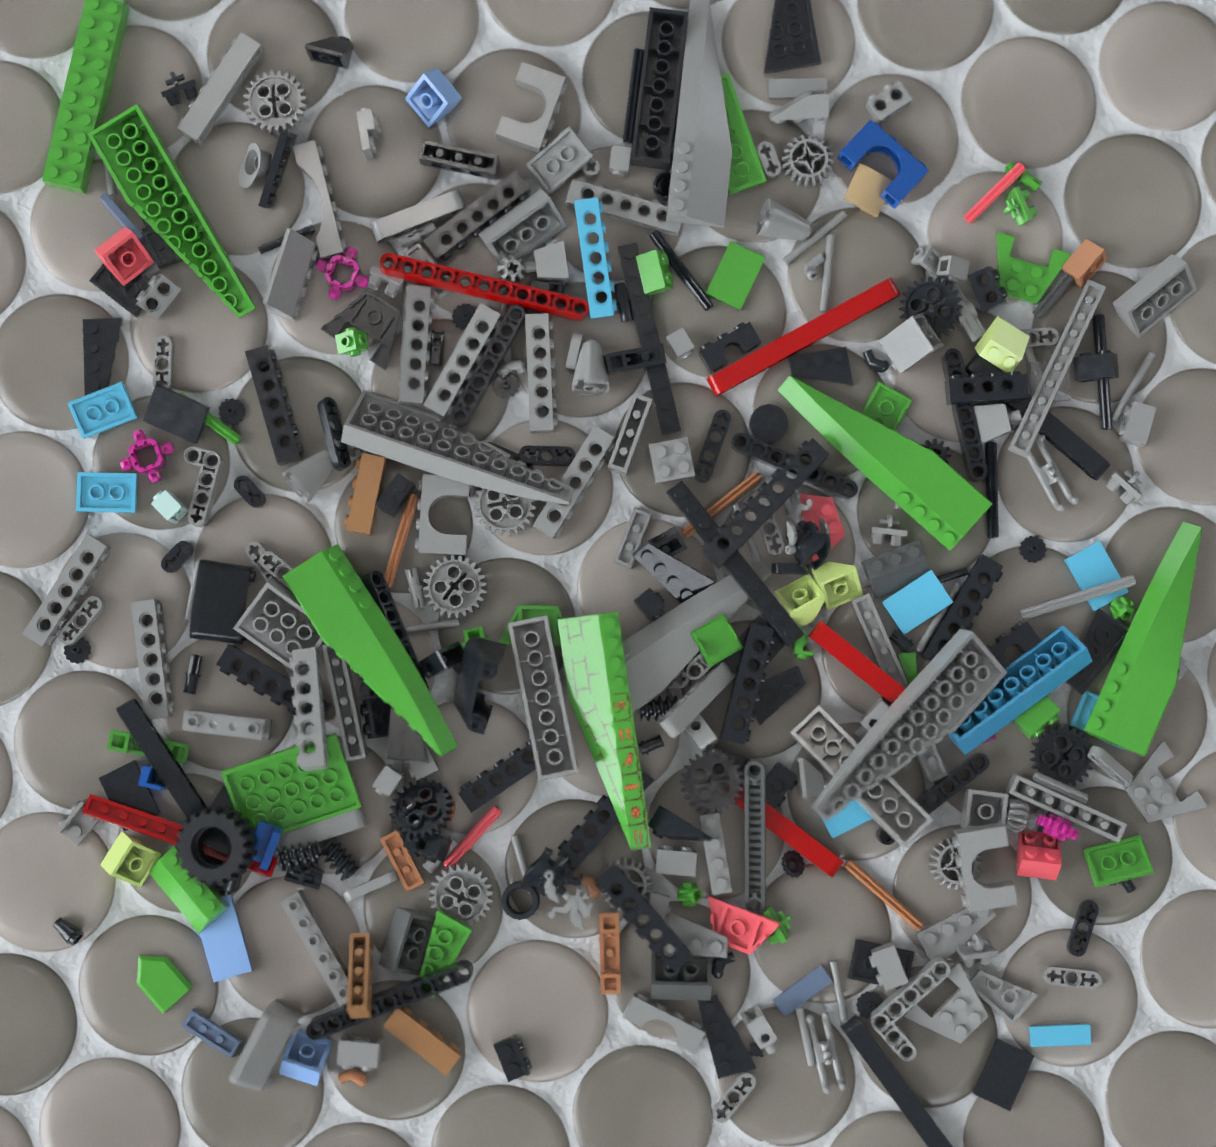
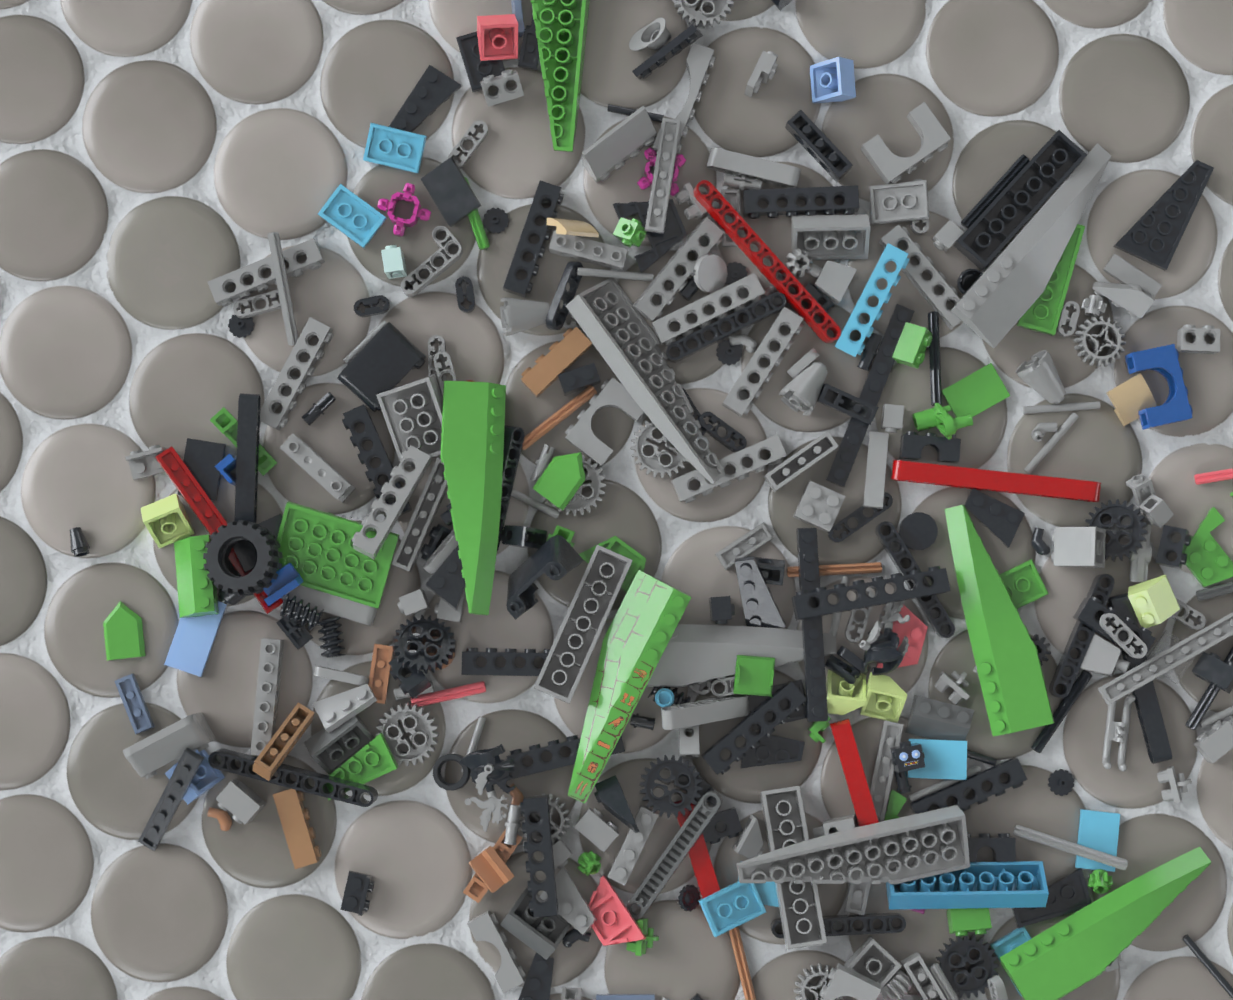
camera: 35 degrees right, 0 degrees up
none -> black tile [138,748,204,851]
none -> light grey axle [268,232,298,345]
none -> light grey wing [312,684,378,733]
none -> light grey beam [423,529,458,575]
none -> nougat panel [469,846,515,893]
none -> light grey pin [504,804,520,845]
none -> bright green tile [533,452,586,510]
none -> tan slope [547,218,599,238]
none -> light grey brick [549,230,628,271]
none -> light grey bar [577,268,653,281]
none -> light grey tile [645,118,681,234]
none -> medium azure plate [655,688,674,708]
none -> light grey tile [694,254,727,293]
none -> medium azure tile [699,881,766,937]
none -> black bar [825,655,861,684]
none -> light grey tile [863,431,889,509]
none -> black head [890,741,925,772]
none -> bright green piece [912,403,973,440]
none -> light grey gear [1081,295,1107,318]
none -> light grey beam [1099,613,1147,658]

